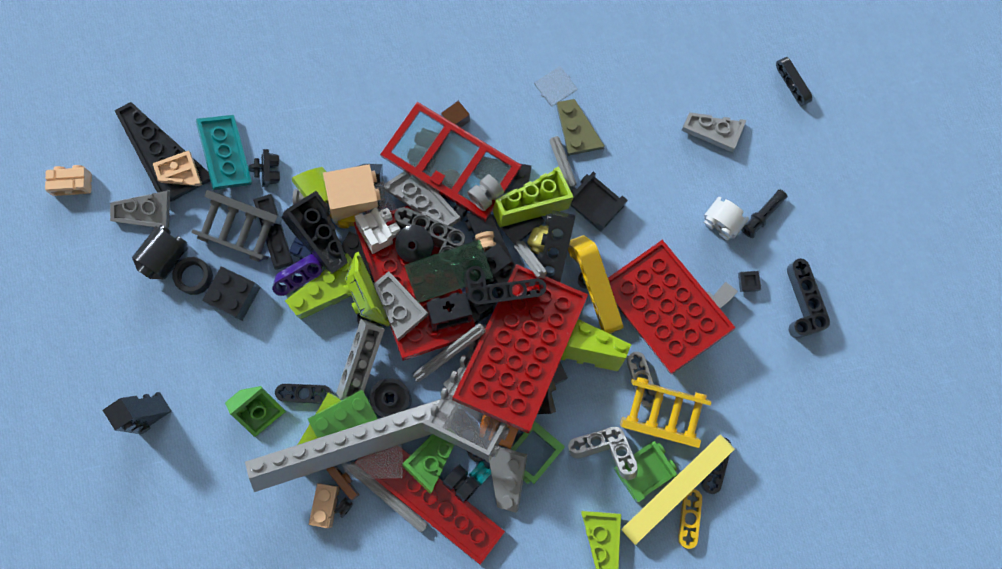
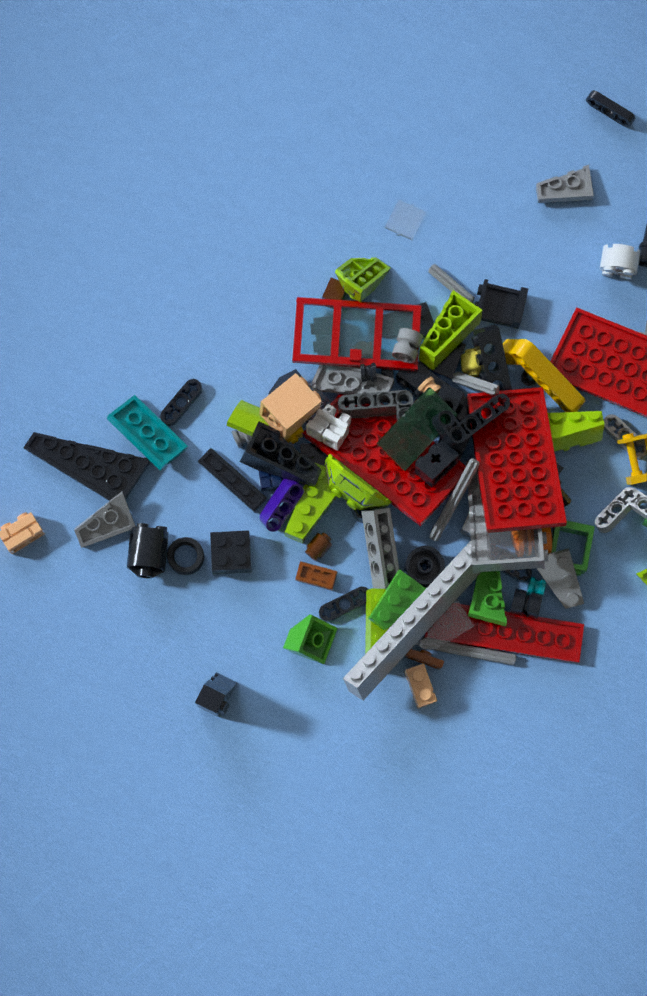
camera: 30 degrees left, 0 degrees up
light nougat wing [153,151,202,186] -> none
dark grey fence [191,190,282,262] -> none
black hips [248,149,280,187] -> none
black bush [334,497,353,518] -> none
light grey wing [374,271,428,341] -> none
black dish [395,225,434,264] -> none
olive wing [556,99,605,156] -> none
none -> black beam [160,379,202,426]
none -> dark orange plate [295,561,338,591]
none -> reddish brown brick [305,532,332,562]
none -> lime wedge [335,257,391,302]
none -> black wheel [360,363,377,383]

